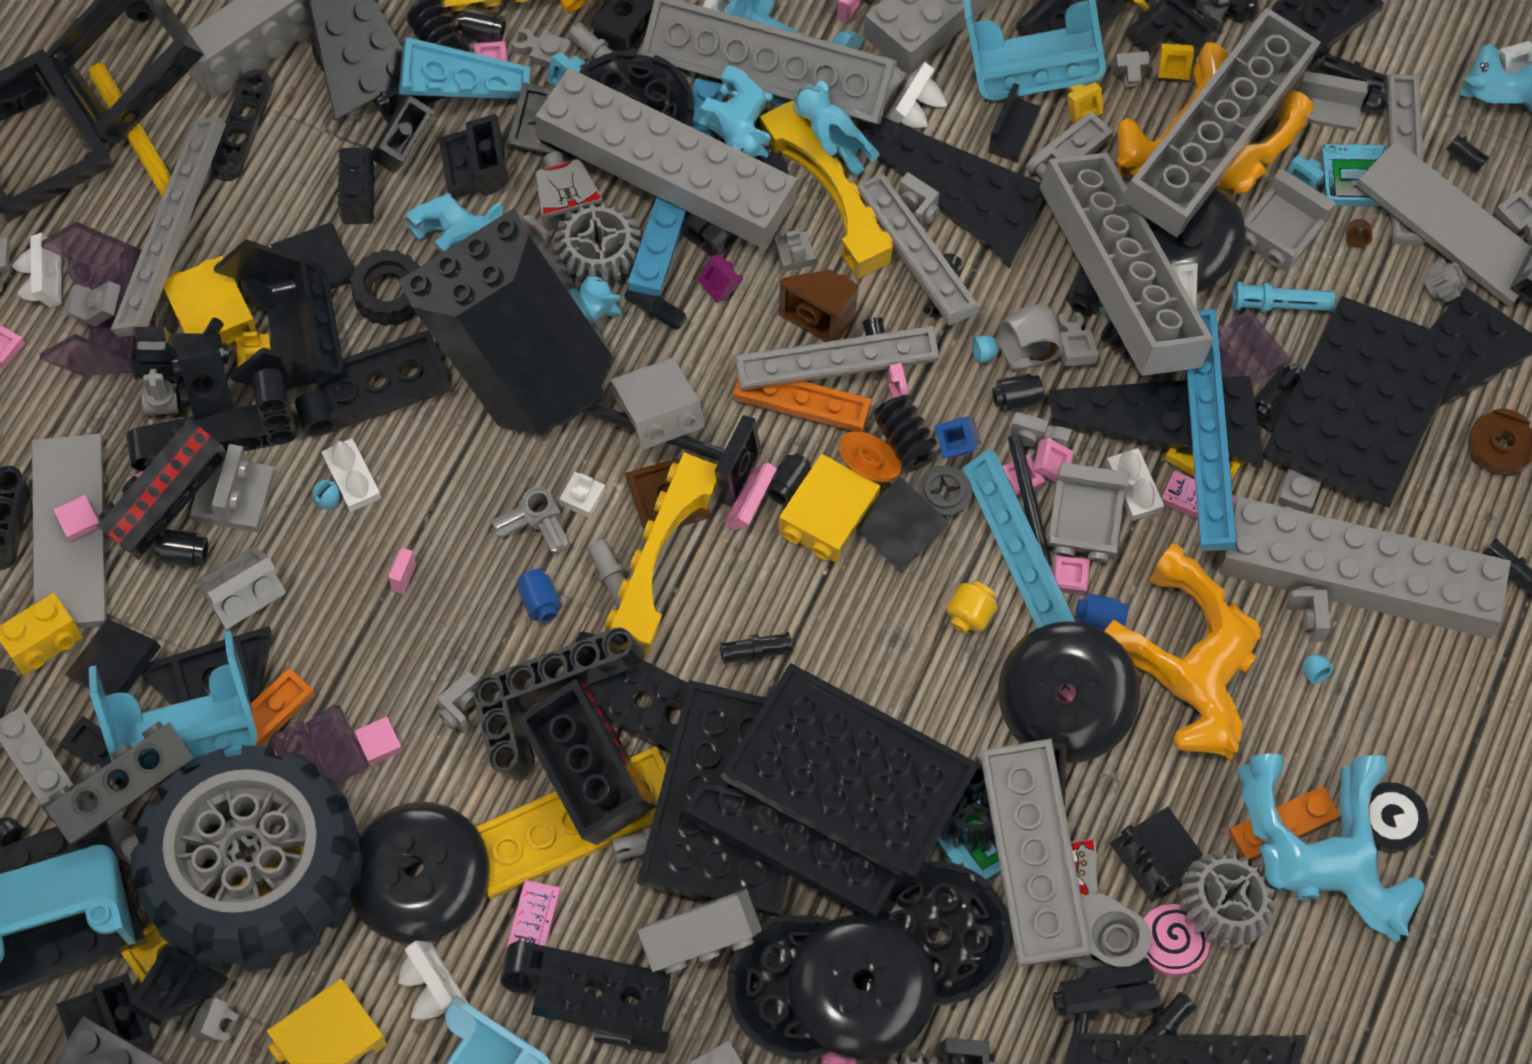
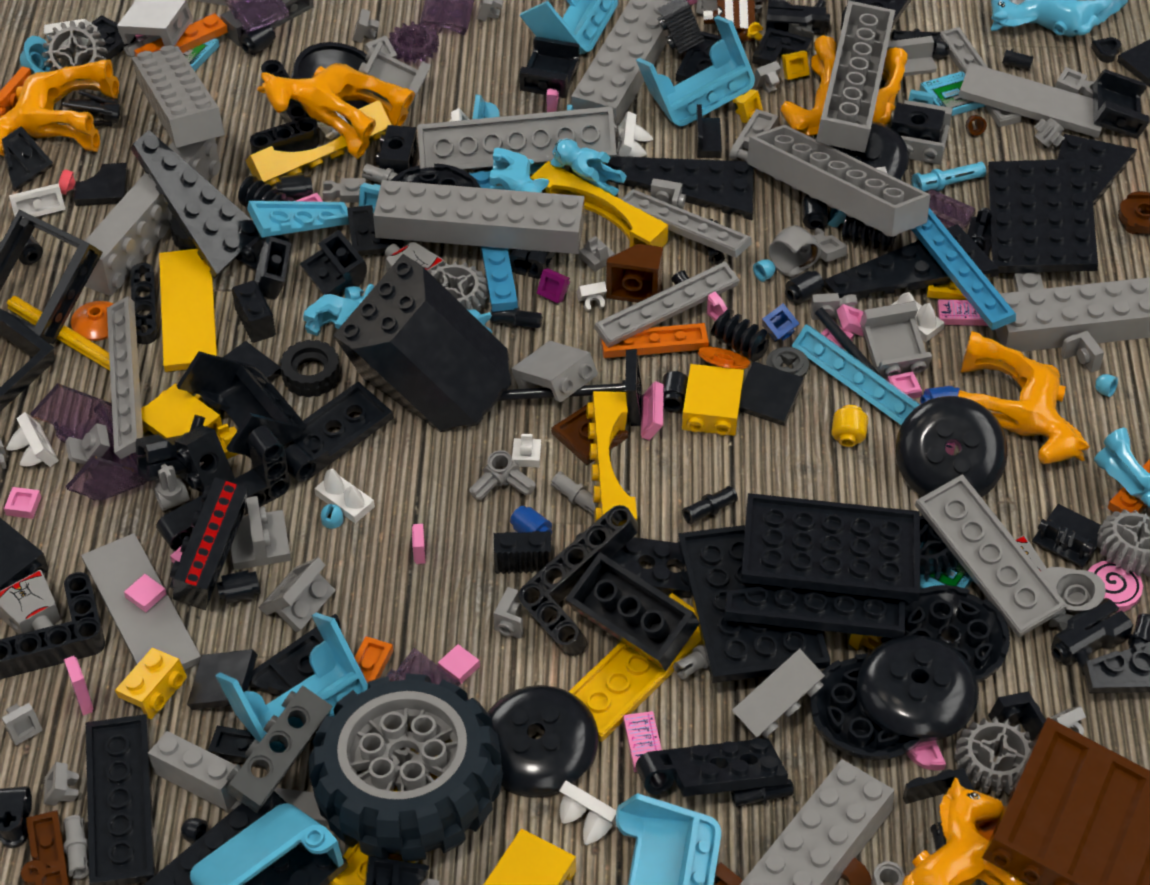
camera: 20 degrees left, 15 degrees down
none -> orange dish [71,301,113,341]
none -> yellow tile [159,249,217,372]
none -> medium azure hinge [345,286,364,300]
none -> black brick [494,531,552,574]
none -> white tile [576,281,607,312]
none -> black brick [891,103,945,142]

